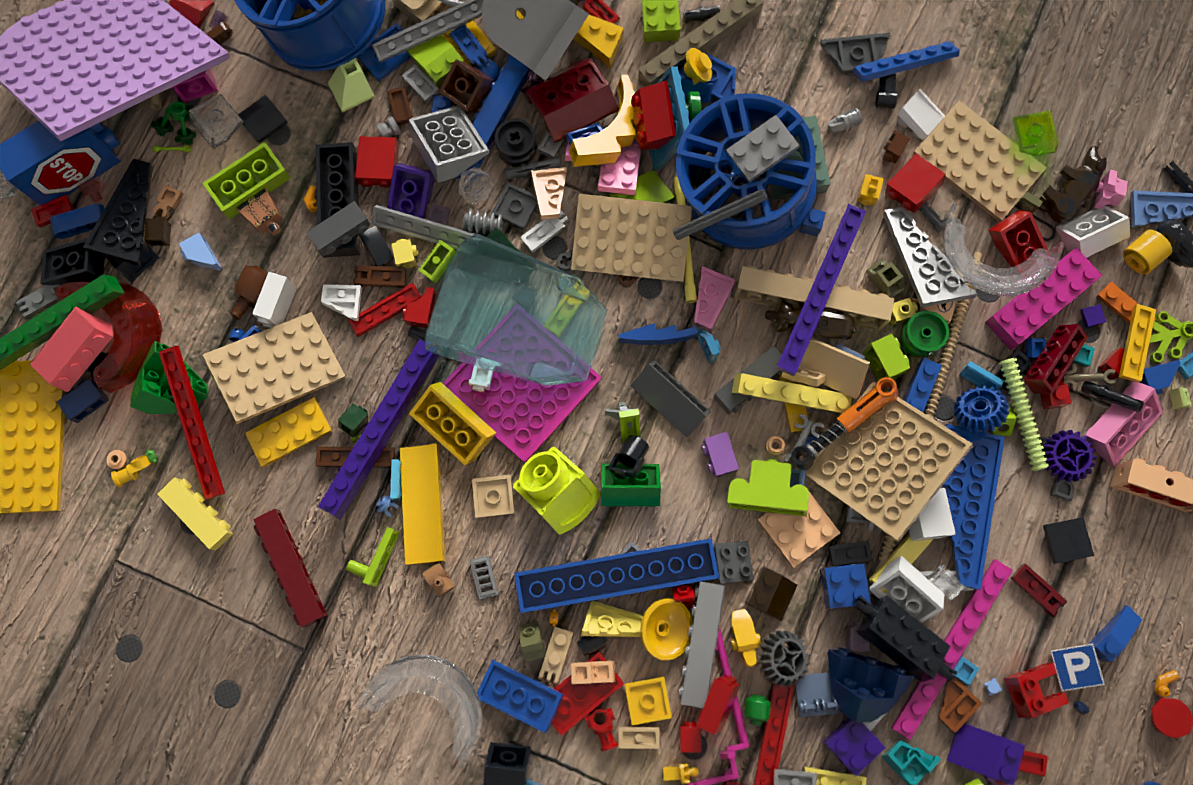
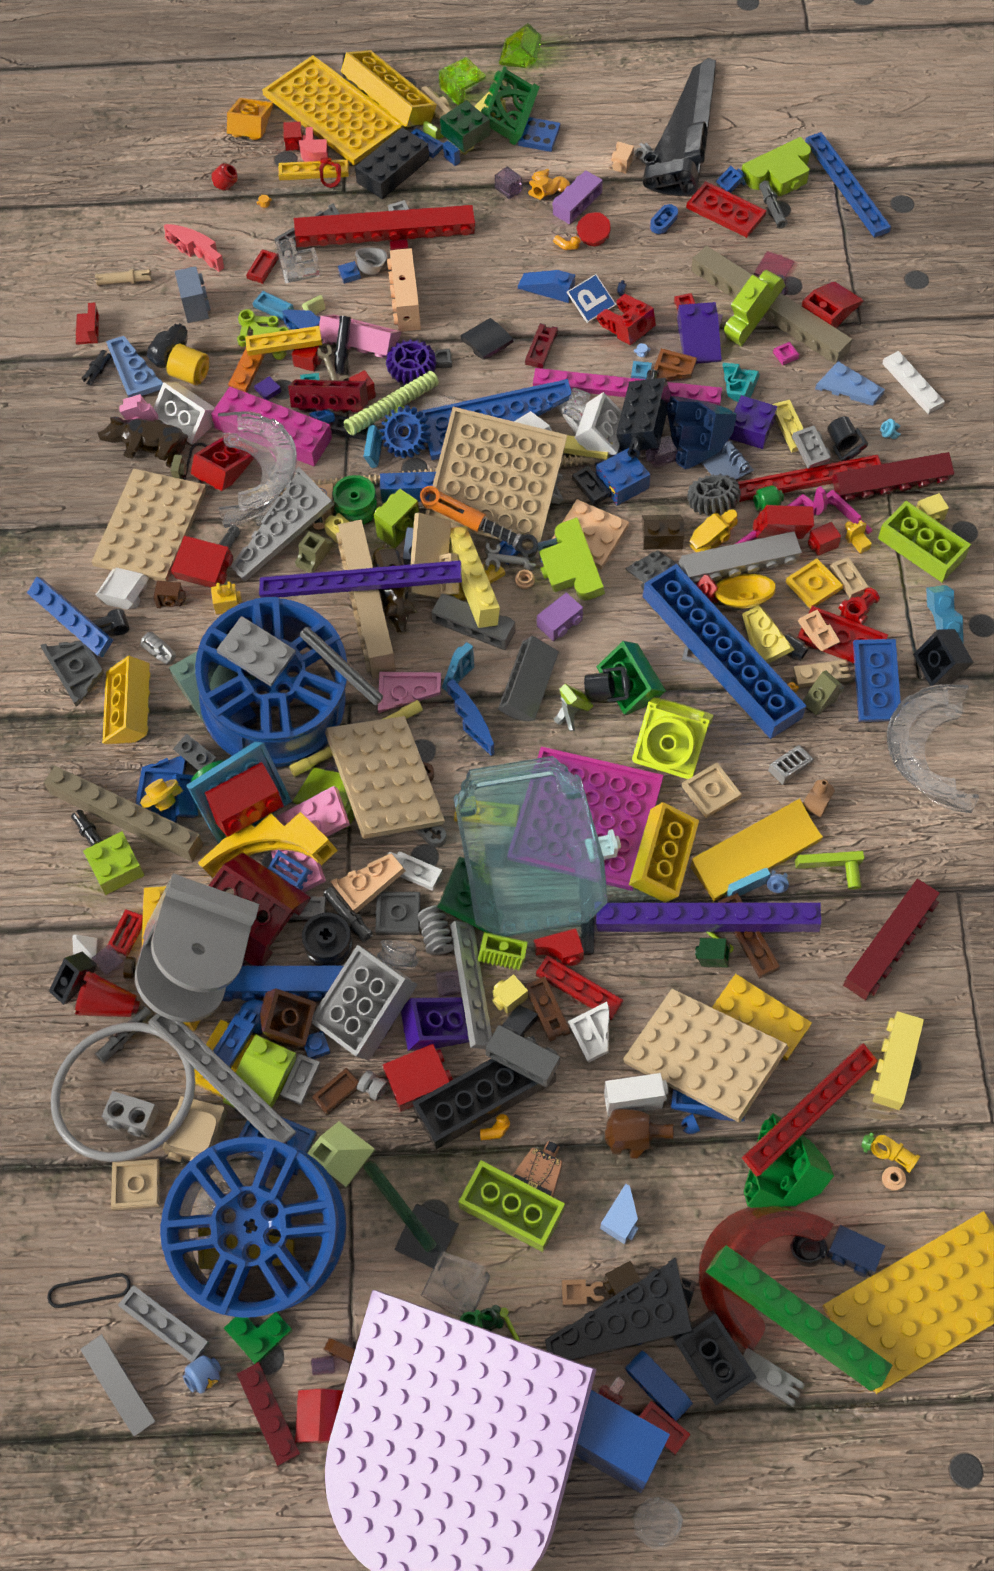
camera: 115 degrees left, 15 degrees down
coral slope [30,307,113,392] -> none
clear neon green slope [1012,110,1059,156] -> none
none -> yellow slope [102,655,151,744]
none -> clear green axle [363,1160,437,1252]

